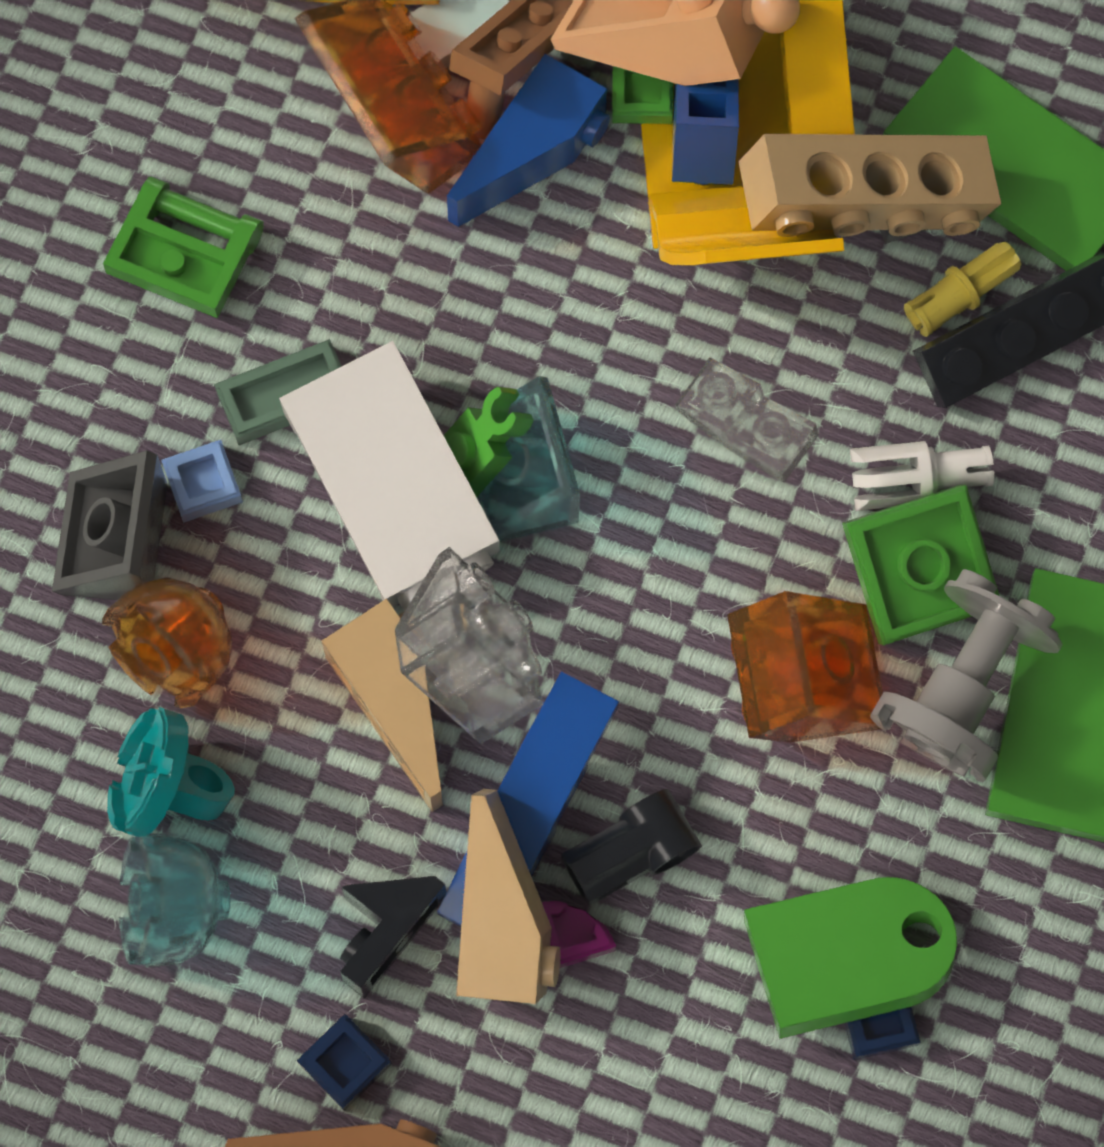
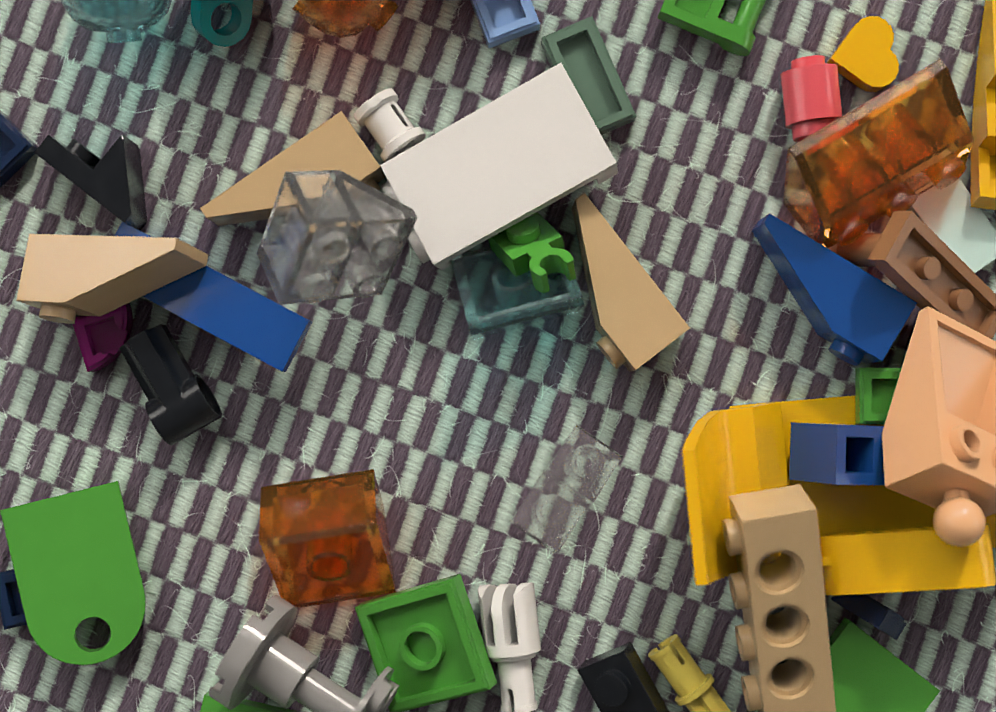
camera: 85 degrees right, 15 degrees up
none -> white bush [354,88,426,162]
none -> tan slope [572,193,690,372]
none -> coral brick [780,55,843,142]
none -> yellow tile [826,16,899,92]
none -> dark blue tile [830,594,907,640]

